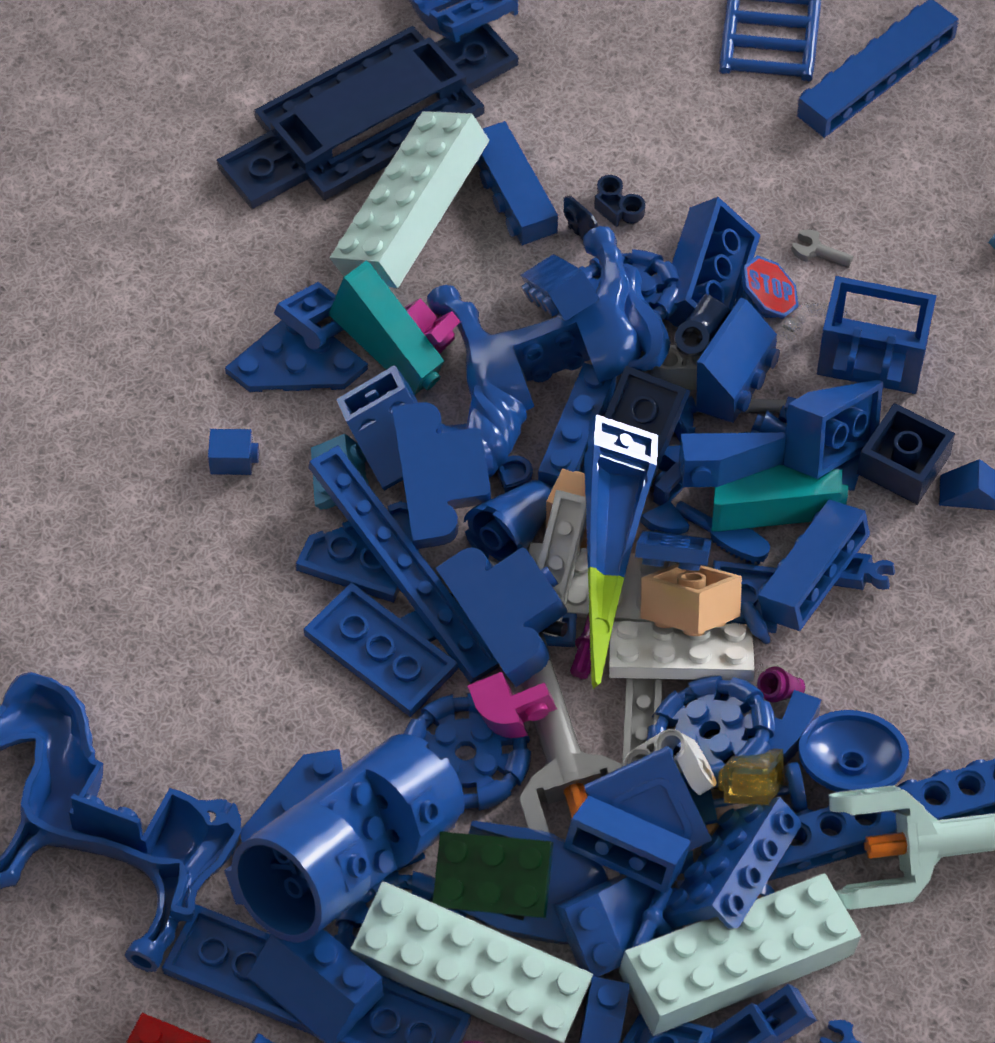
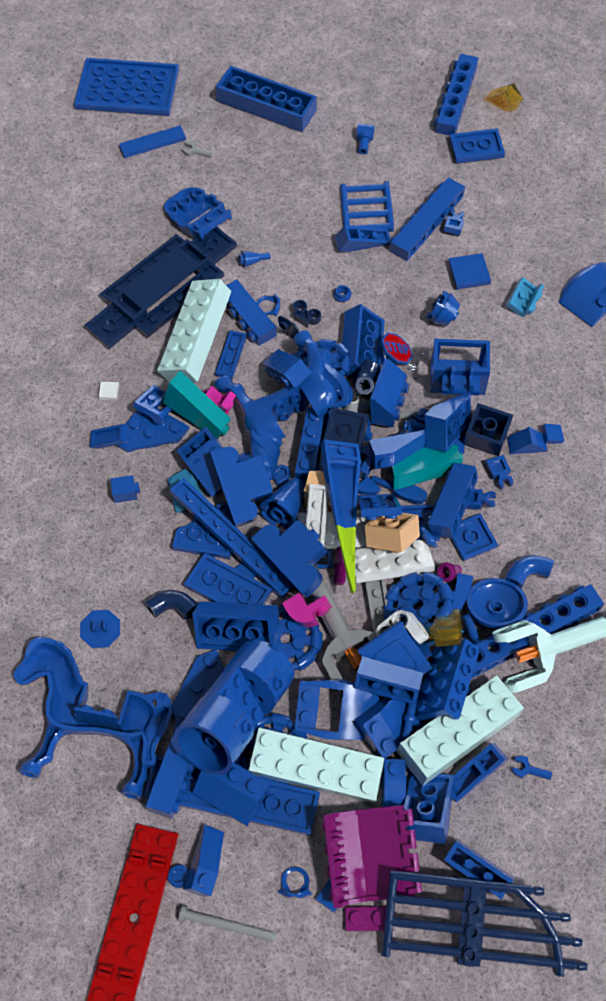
camera: 10 degrees left, 5 degrees up
dark green plate [433,831,554,918] -> none
light grey bar [791,230,854,268] -> none
none -> blue piece [80,609,120,648]
none -> blue tile [90,424,127,449]
none -> white tile [99,382,120,401]
none -> dark blue cylinder [144,590,198,620]
none -> blue brick [146,725,195,819]
none -> blue slope [193,602,279,651]
none -> blue tile [215,330,247,380]
none -> blue cone [238,251,271,268]
none -> blue piece [256,294,280,316]
none -> blue plate [334,285,351,302]
none -> blue slope [335,225,391,252]
none -> blue cone [426,290,460,326]
none -> blue plate [444,209,464,236]
none -> blue tile [448,253,491,289]
none -> blue tile [451,513,498,561]
none -> blue plate [485,455,513,490]
none -> blue cylinder [504,555,555,589]

